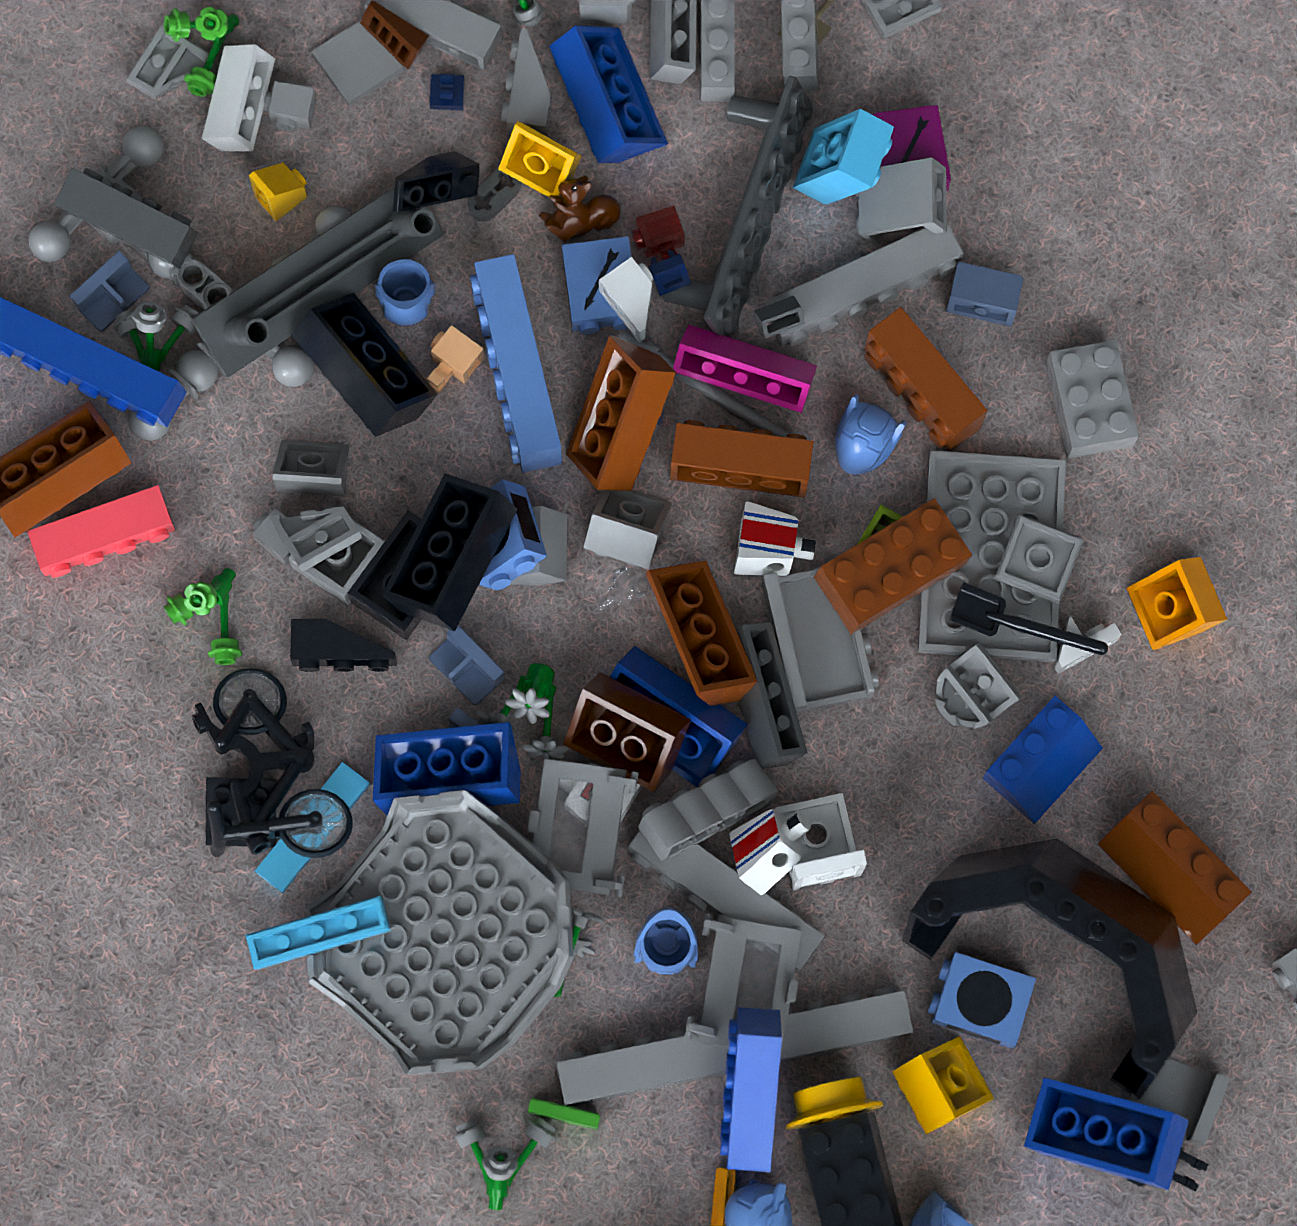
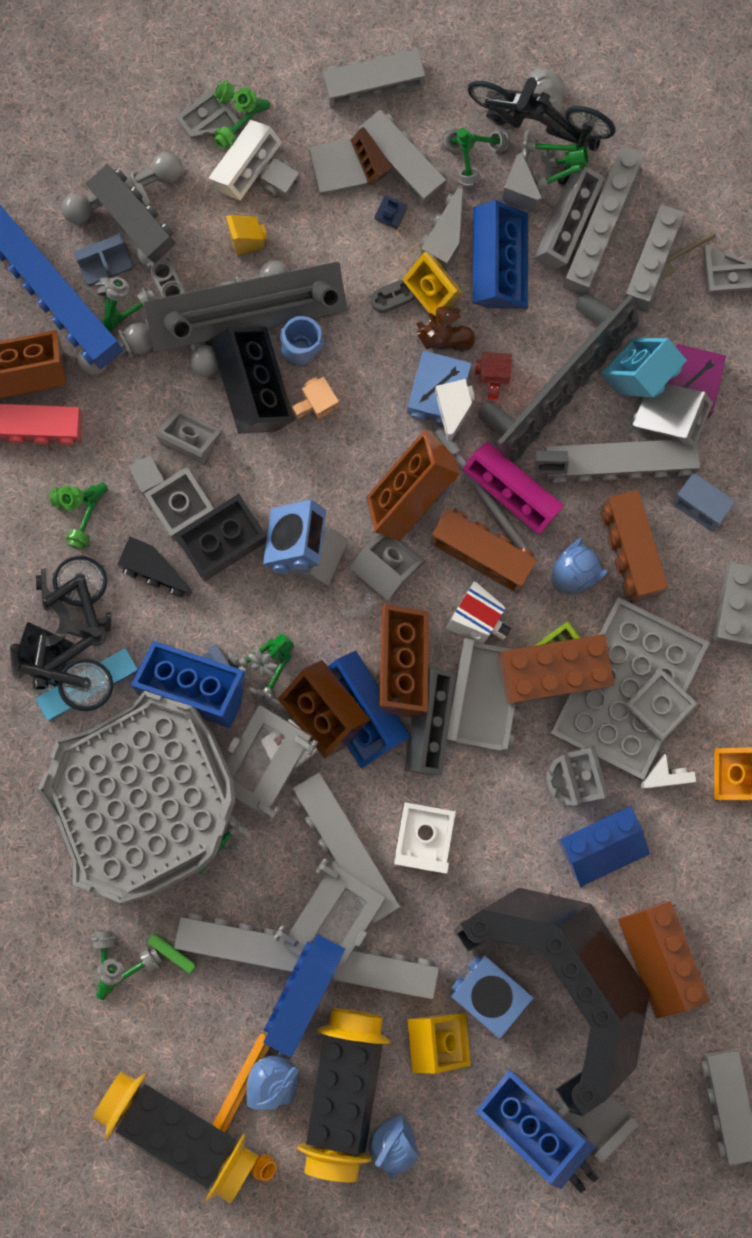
camera: 25 degrees right, 5 degrees up
medium azure tile [246,896,391,970] -> none
light grey wing [269,506,362,572] -> none
black brick [381,474,517,631] -> none
black slope [393,151,480,212] -> none
sand blue panel [429,625,505,705] -> none
medium blue brick [470,254,562,473] -> none
medium blue helmet [634,907,698,975] -> none
light grey brick [638,759,779,861] -> none
dark blue tile [648,250,691,296] -> none
white torso [729,809,811,896] -> none
black piece [950,583,1108,655] -> none

